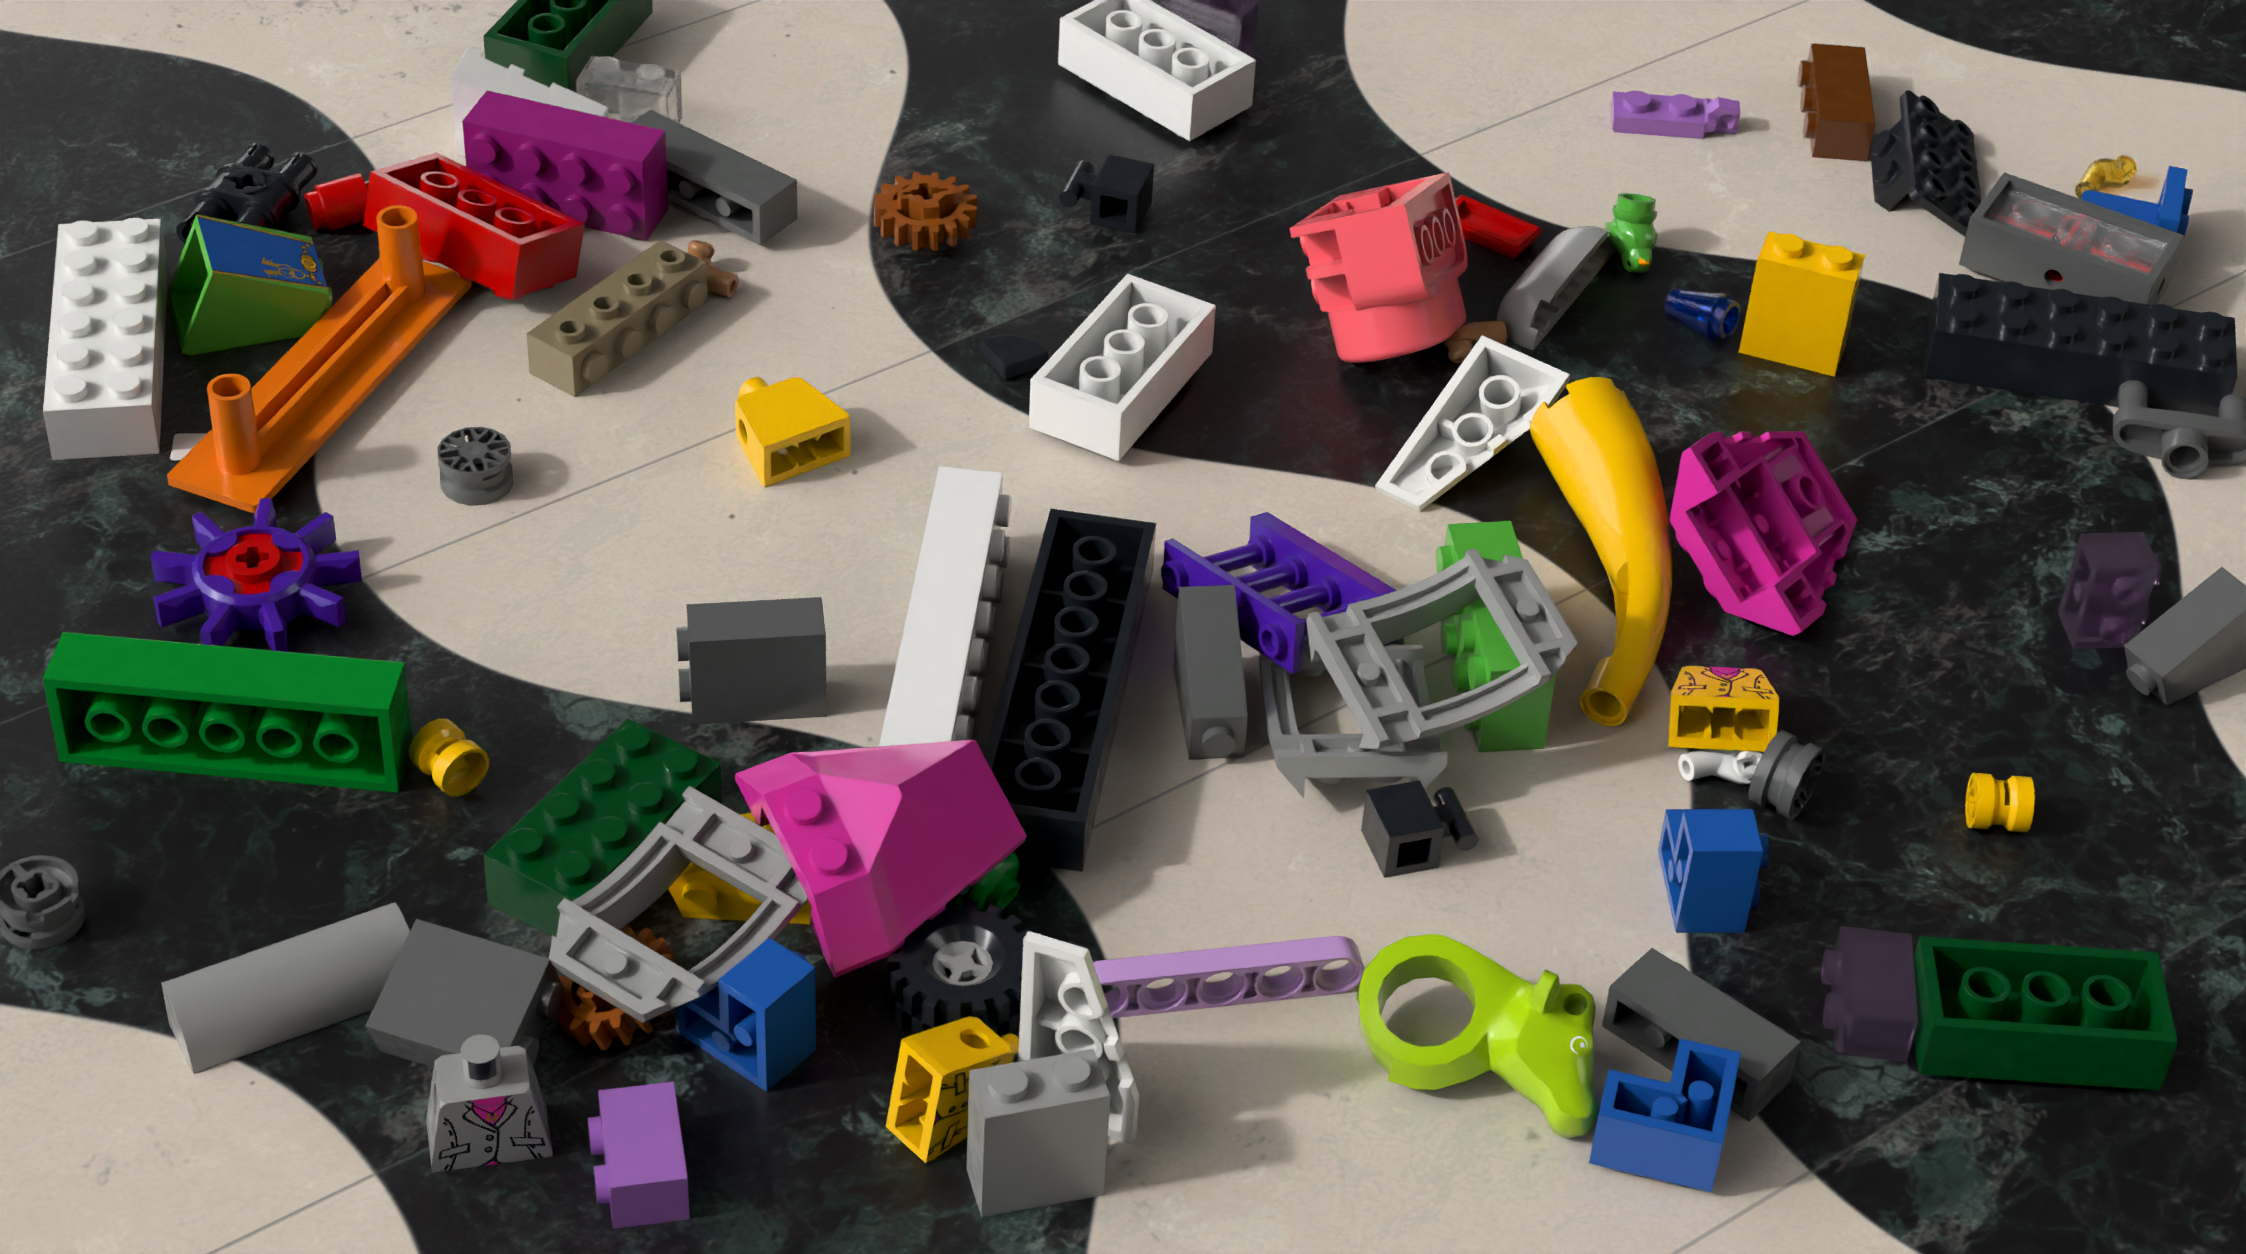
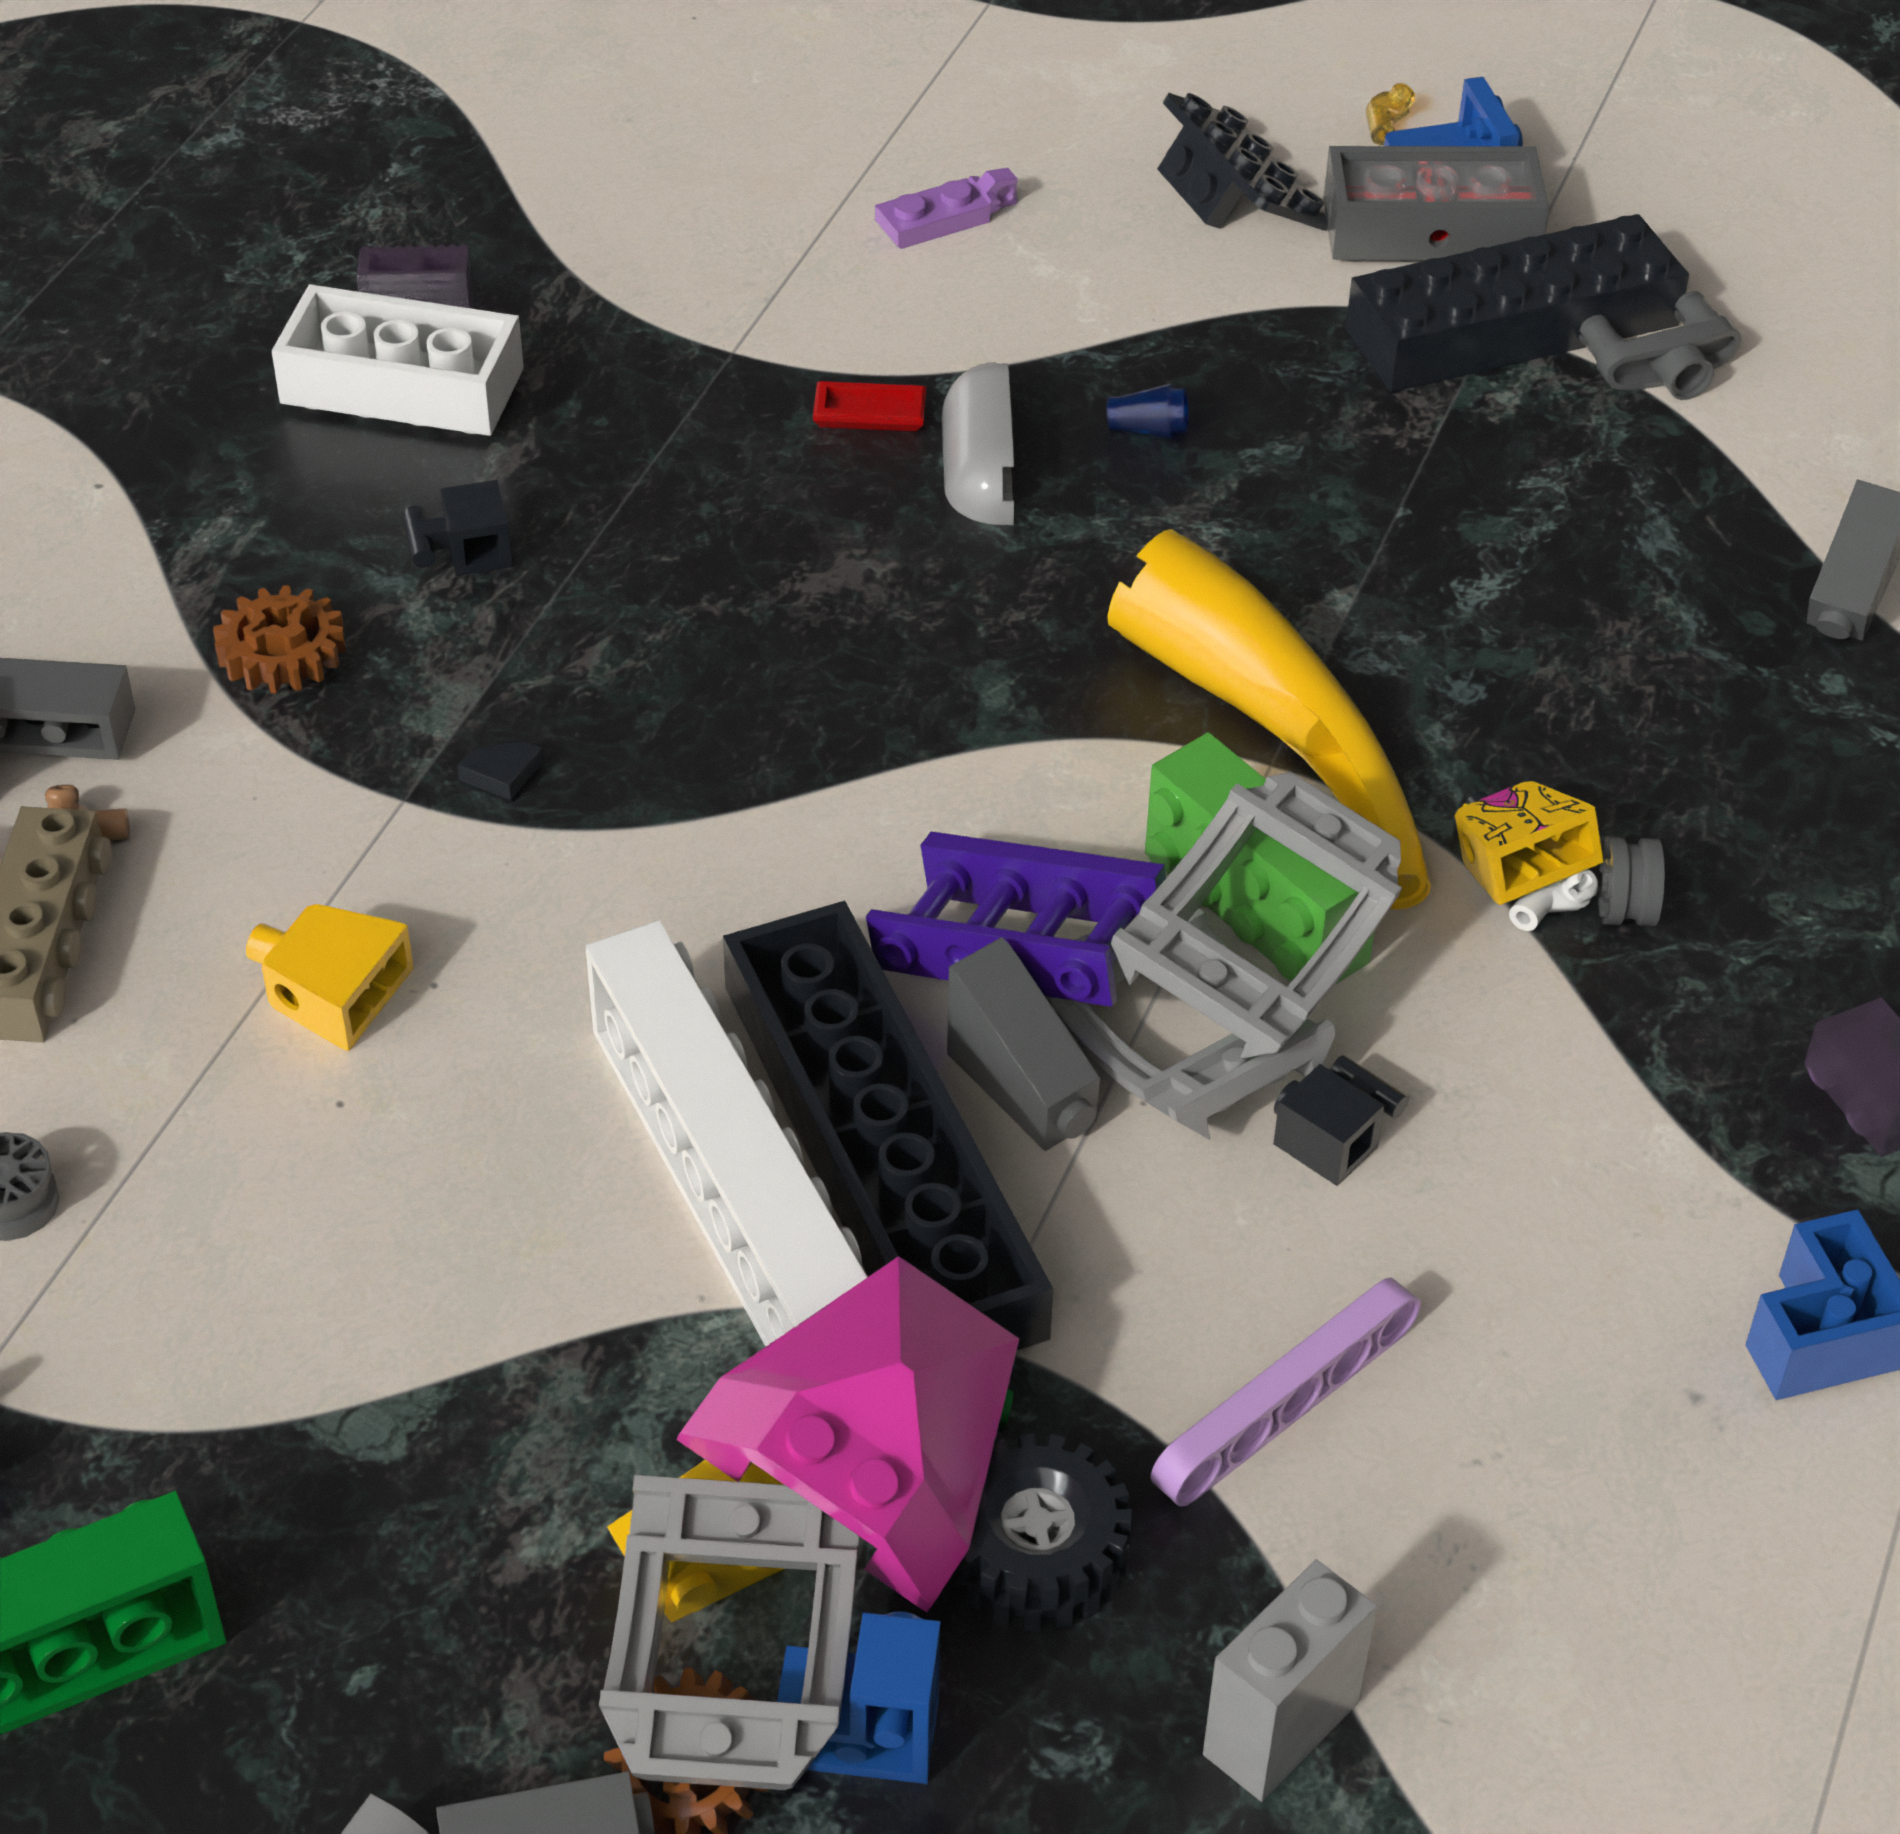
camera: 30 degrees left, 5 degrees up
yellow wheel [409,718,489,797] -> none
dark green brick [483,718,722,937] -> none
dark grey brick [676,597,827,725] -> none
yellow torso [886,1016,1019,1163] -> none
white wedge [1018,931,1139,1144] -> none
white brick [1029,274,1216,461] -> none
coral brick [1289,172,1468,363] -> none
lime animal [1356,934,1599,1139] -> none
white wedge [1375,335,1570,512] -> none
medium nougat arm [1444,320,1507,363] -> none
dark grey brick [1602,948,1801,1122] -> none
bright green animal [1605,193,1658,273] -> none
blue brick [1658,809,1769,933] -> none
dark pink wedge [1669,431,1857,636] -> none
yellow brick [1739,231,1866,377] -> none
reddish brown brick [1797,43,1875,162] -> none
yellow wheel [1965,773,2035,832] -> none
clear purple brick [2058,532,2162,649] -> none

